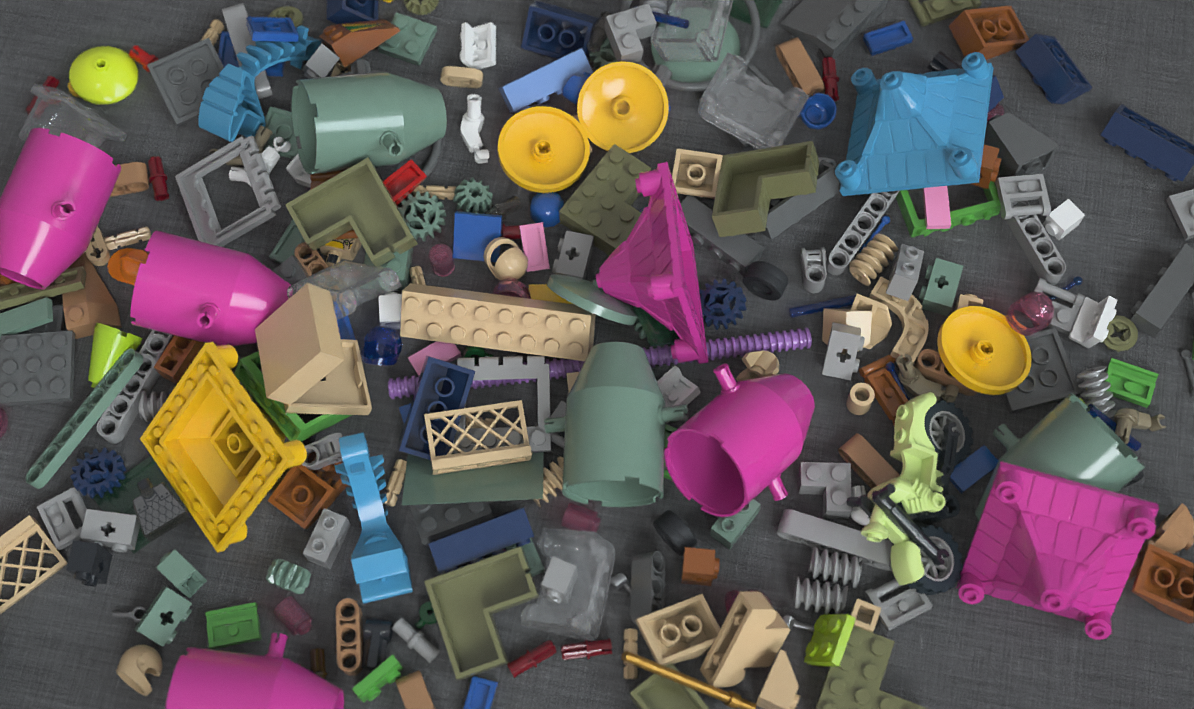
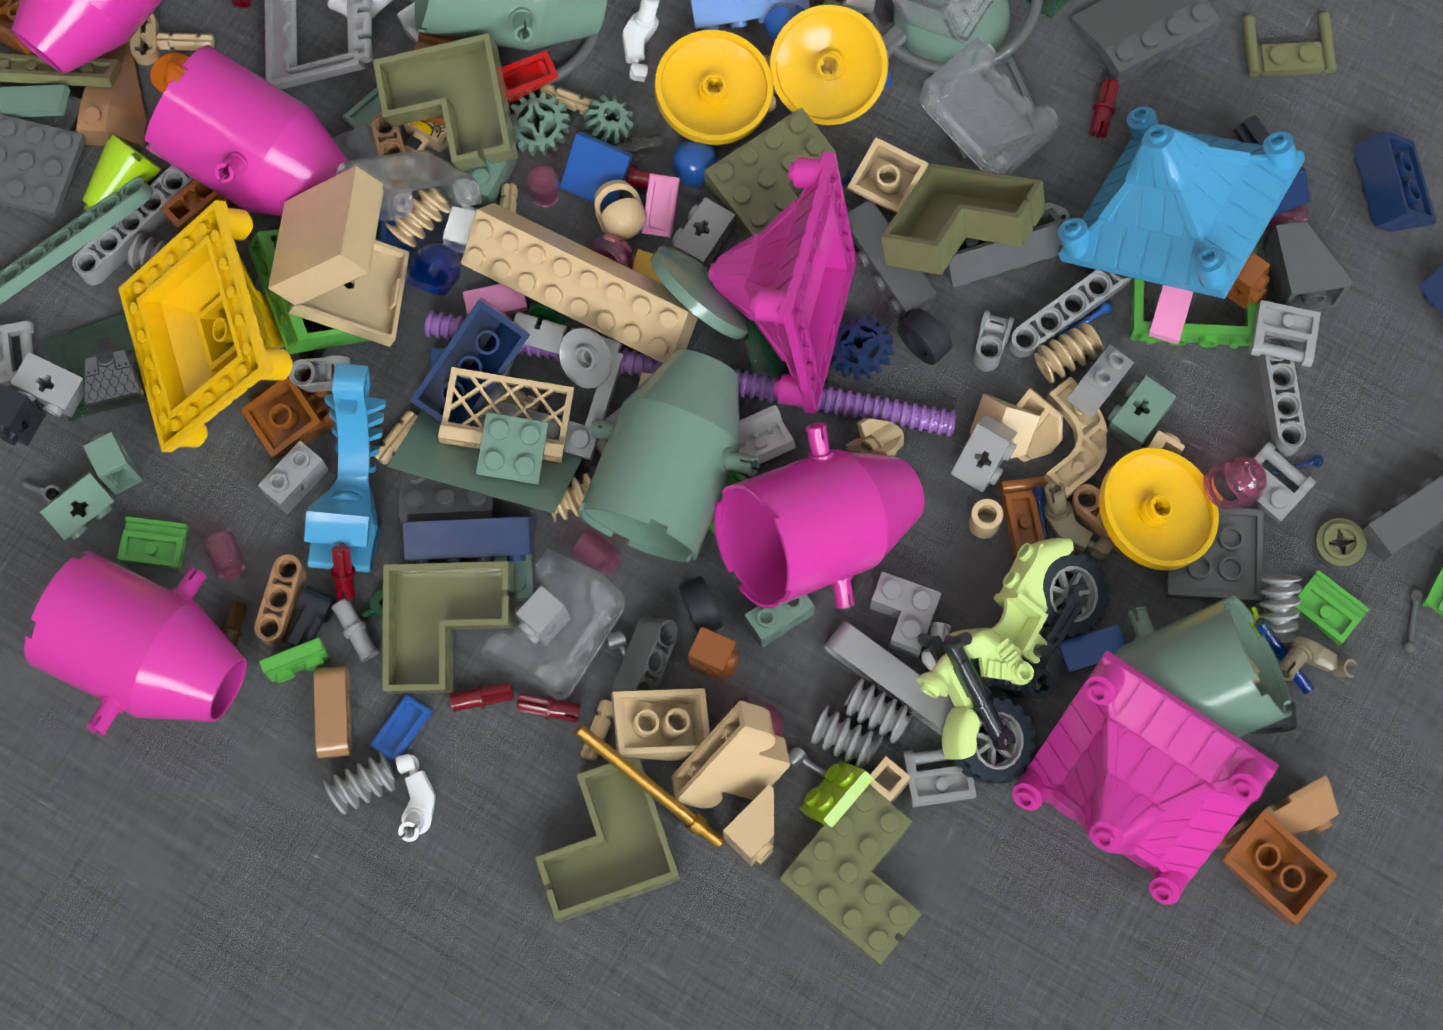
camera: 20 degrees right, 5 degrees up
dark blue gear [70,448,127,499] -> none
tan helmet [116,645,163,696] -> none
sand green gear [266,559,311,594] -> none
medium nougat beam [775,38,824,100] -> none
clear blue bar [789,294,857,318] -> none
blue hair [800,93,837,130] -> none
medium nougat beam [838,433,900,489] -> none
blue tile [863,21,913,56] -> none
dark orange slope [949,5,1029,60] -> none
white brick [1043,199,1085,241] -> none
white bracket [1069,296,1118,348] -> none
none -> dark red axle [330,543,356,601]
none -> tan piece [385,181,451,247]
none -> sand green plate [476,412,549,485]
none -> light grey dish [559,328,612,388]

